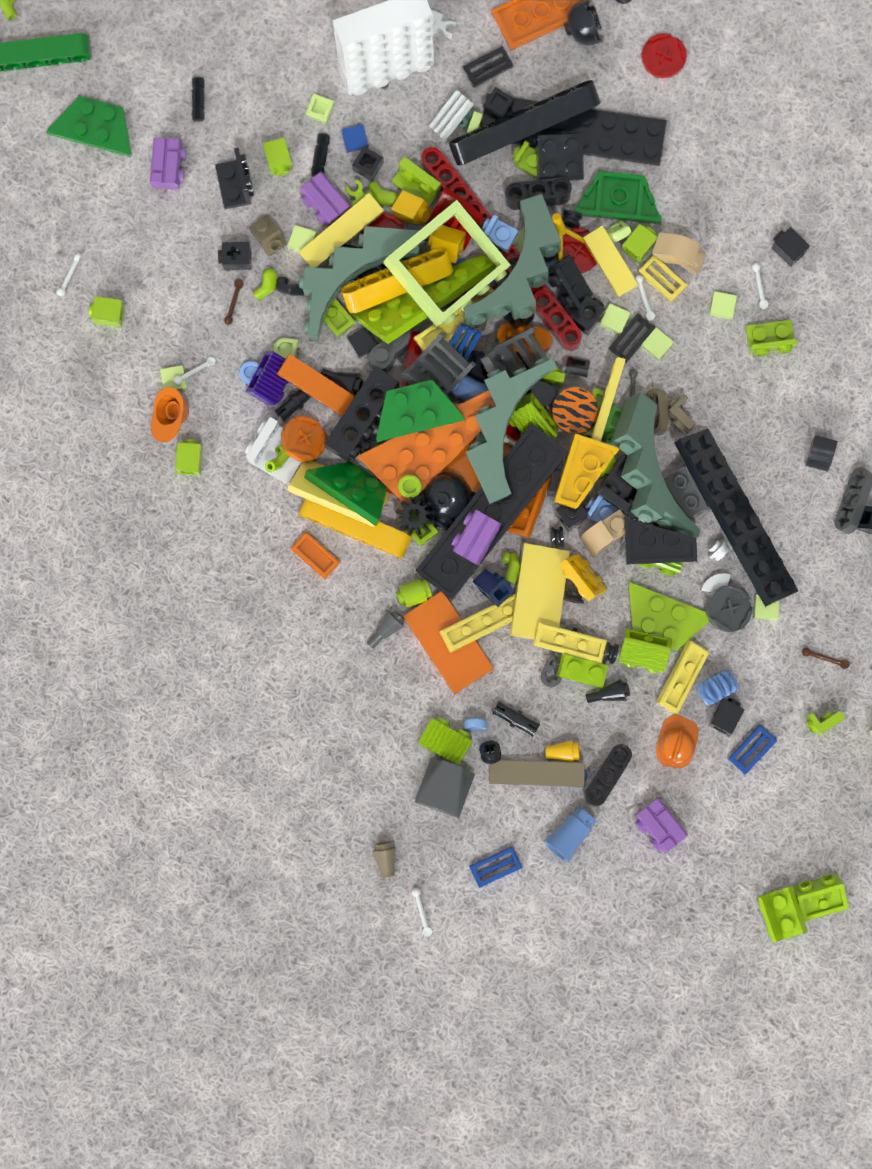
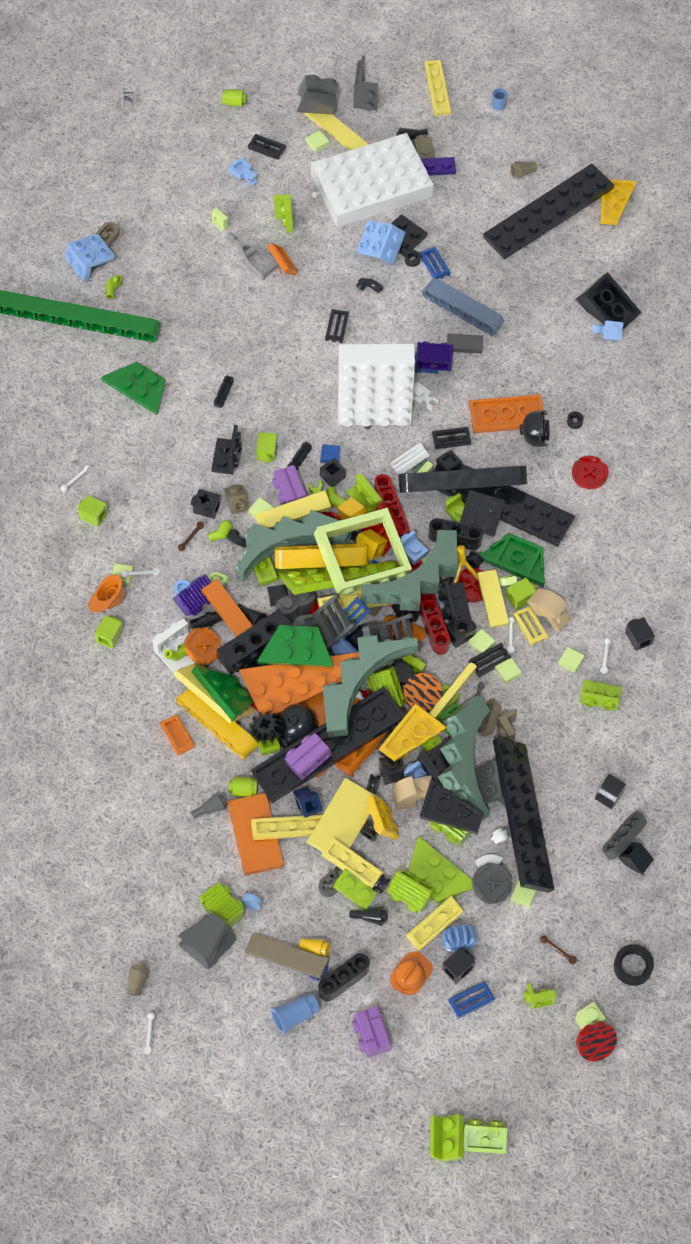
camera: 15 degrees right, 20 degrees down
medium lavender brick [150,137,187,190] -> none
yellowish green tile [305,93,335,124] -> none
lime tile [398,474,422,498] -> none
blue tile [469,846,522,888] -> none
black bush [479,740,502,764] -> none
black pin [492,701,540,737] -> none
lime arm [502,552,520,584] -> none
black tile [565,357,590,377] -> none

